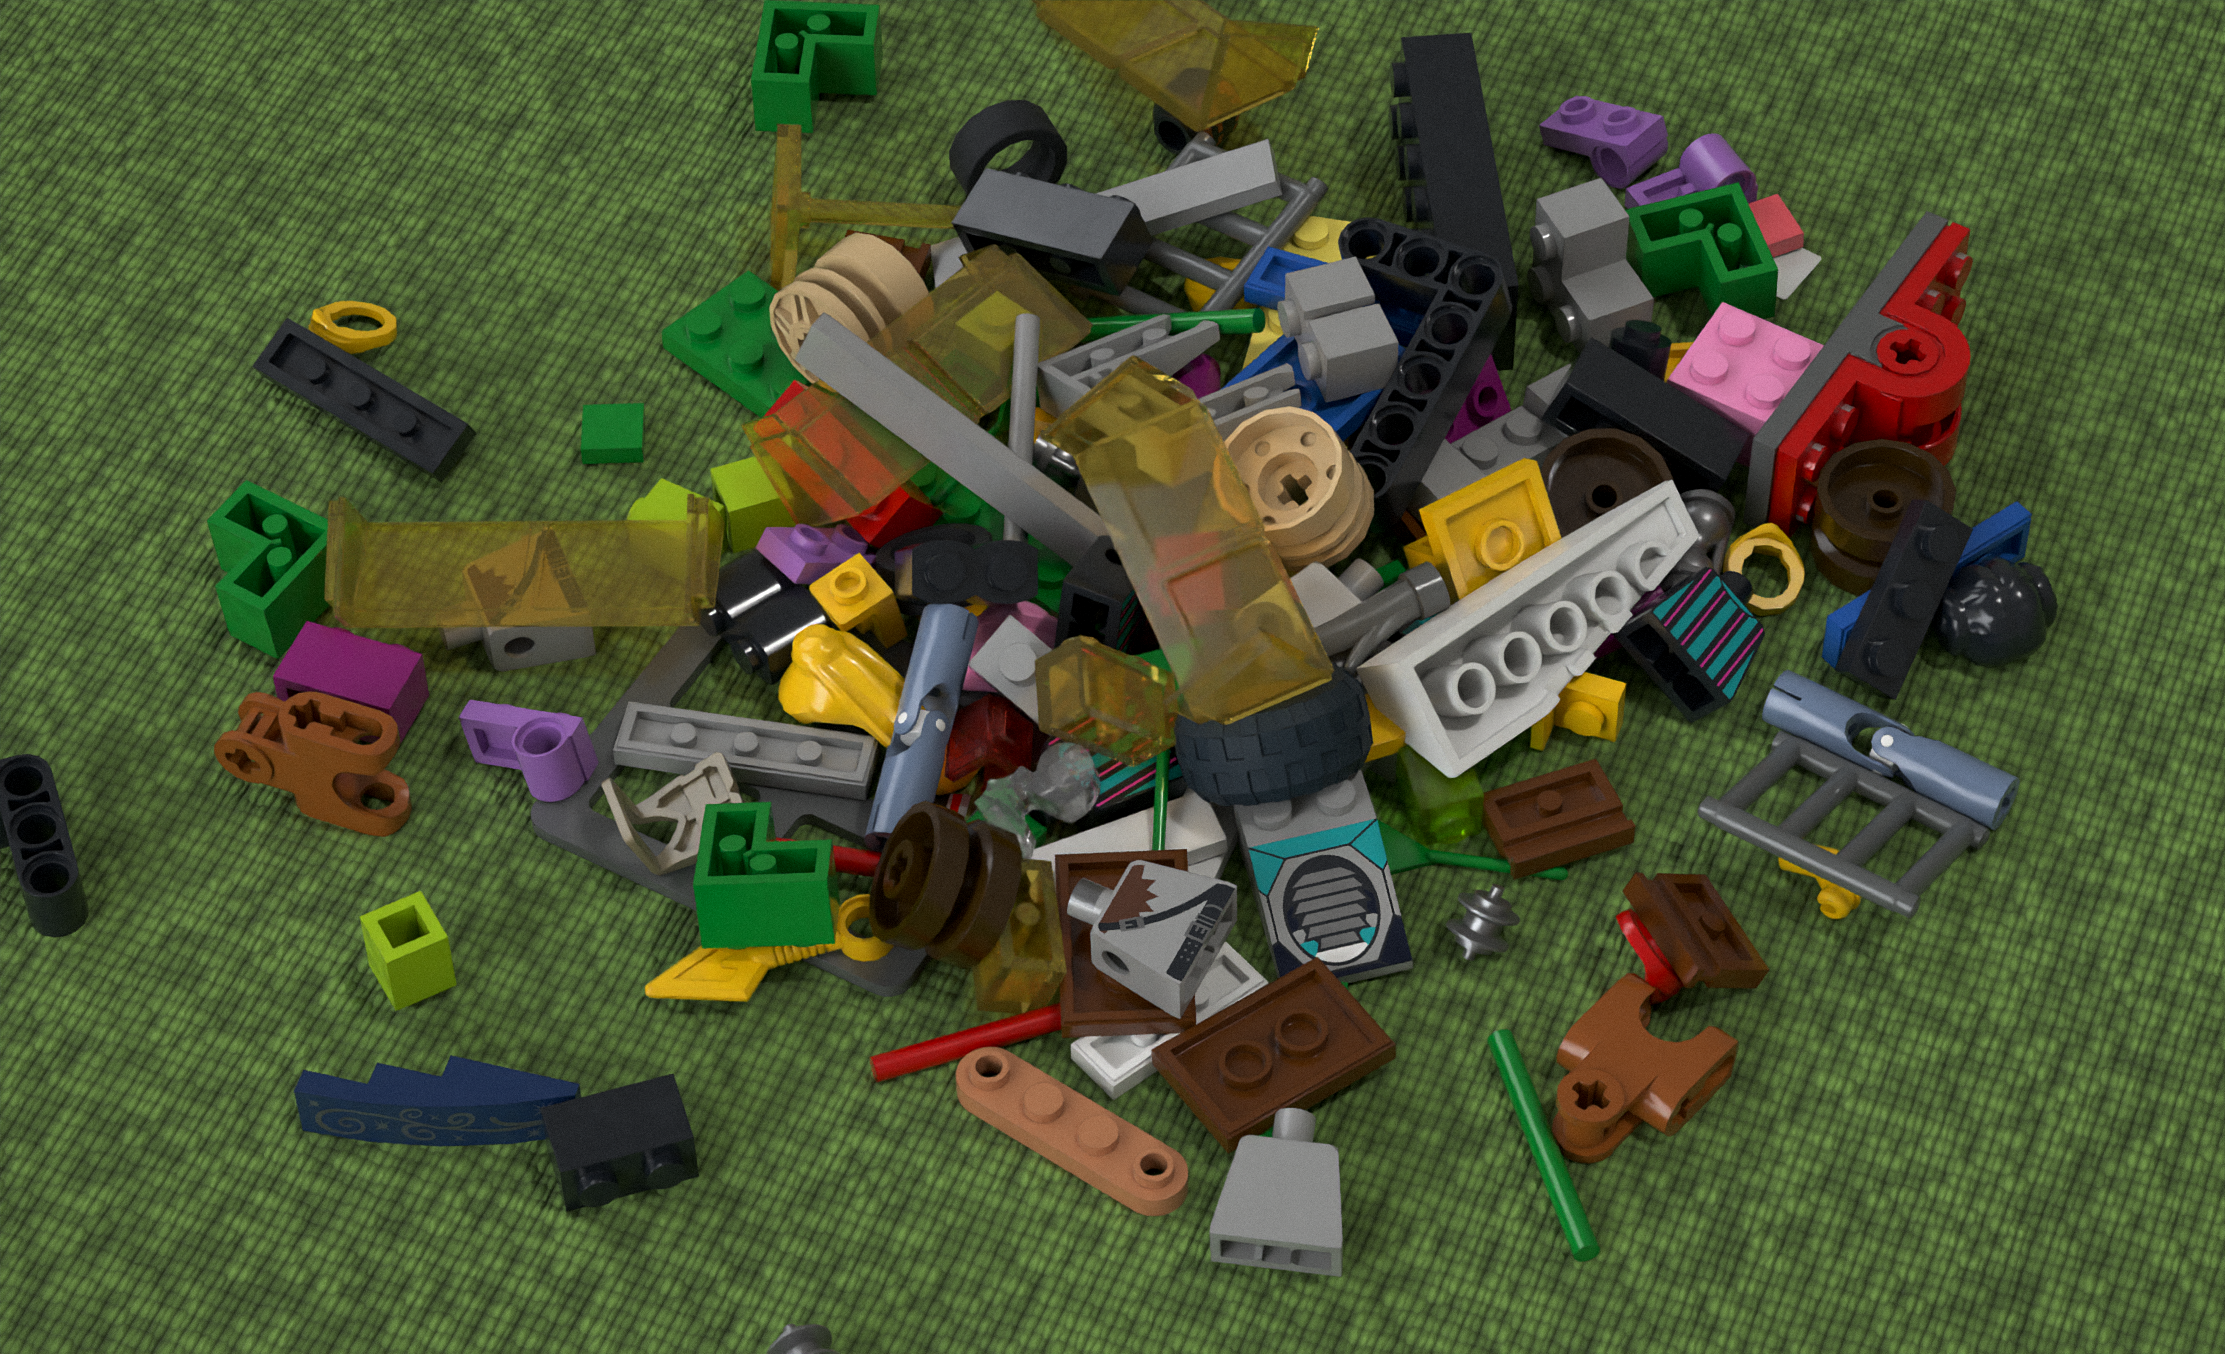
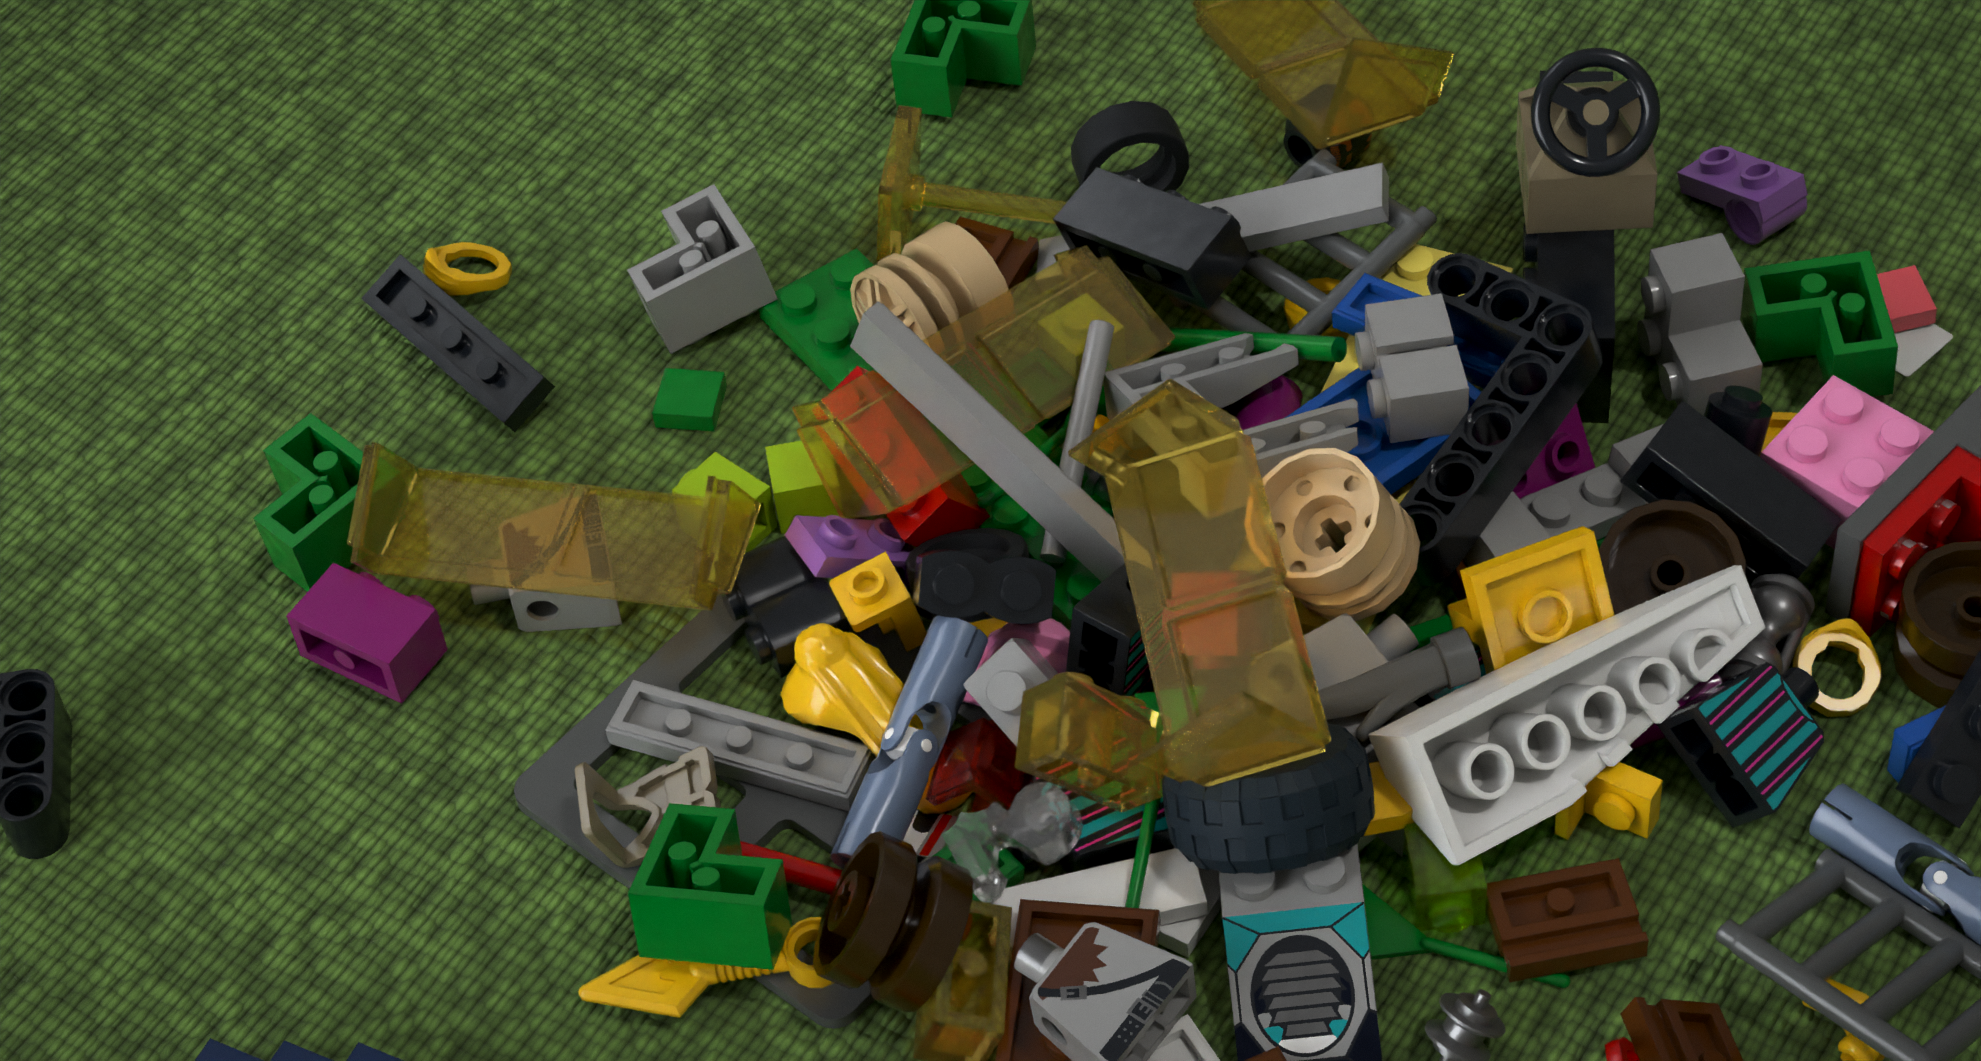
camera: 15 degrees right, 0 degrees up
dark orange piece [214,691,412,837] -> none
lime brick [359,891,457,1011] -> none
medium lavender plate [458,700,599,802] -> none
medium lavender plate [1624,133,1758,209] -> none
none -> light grey brick [627,184,778,354]
none -> piece [1516,48,1660,234]

